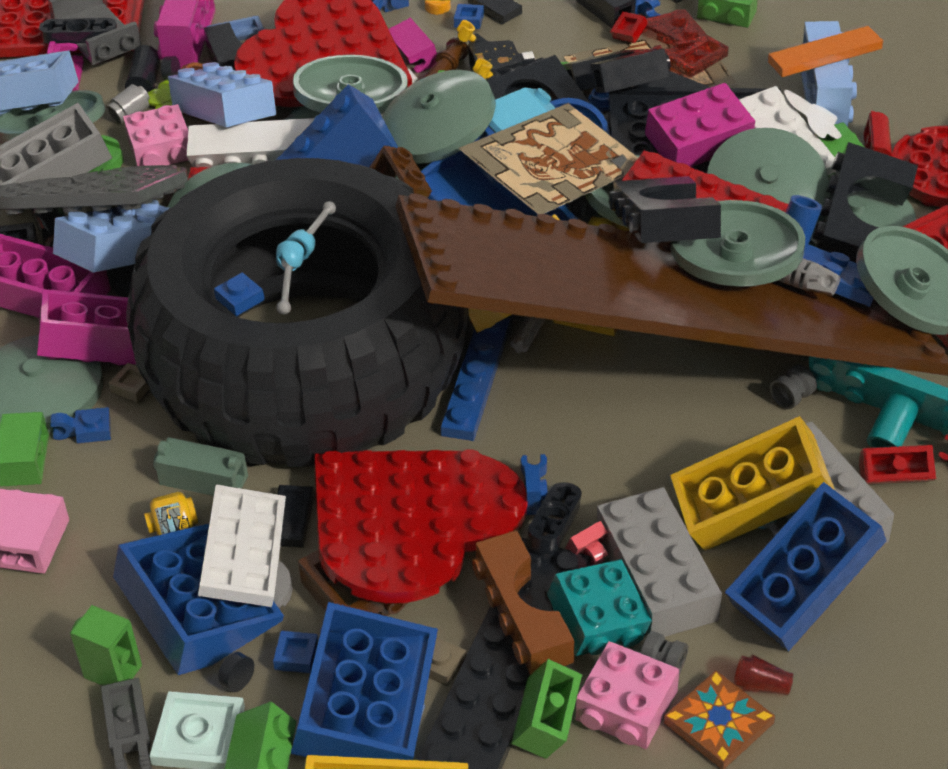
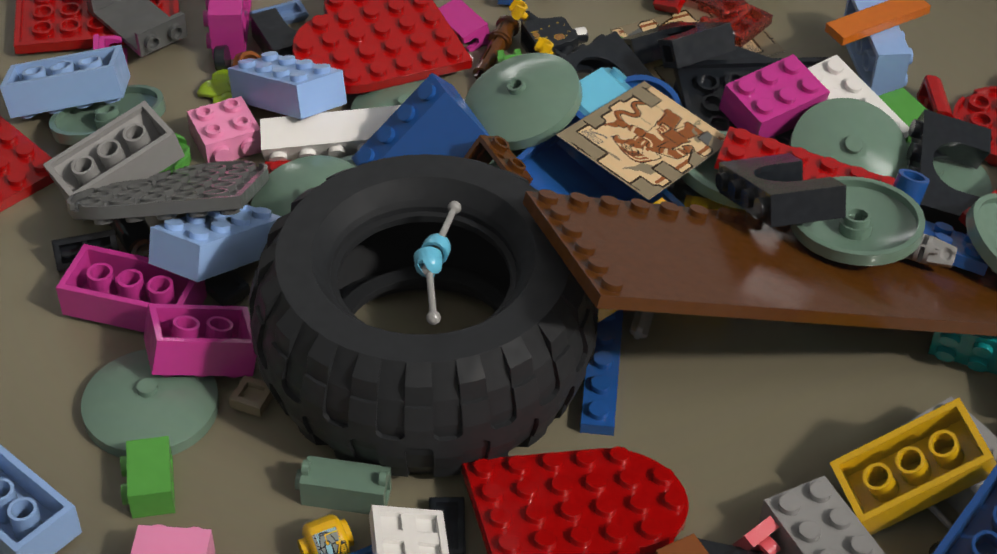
camera: 10 degrees left, 0 degrees up
black beam [39,18,117,44] -> none
blue plate [51,407,111,444] -> none
light grey brick [107,84,150,124] -> none
black brick [125,45,160,93] -> none
blue plate [214,272,265,316] -> none
sand green dish [293,55,408,113] -> none
blue plate [521,454,547,515] -> none
black beam [527,482,582,554] -> none
blue plate [588,88,609,112] -> none
dark grey wheel [770,364,817,409] -> none
white sticker [784,90,841,139] -> none

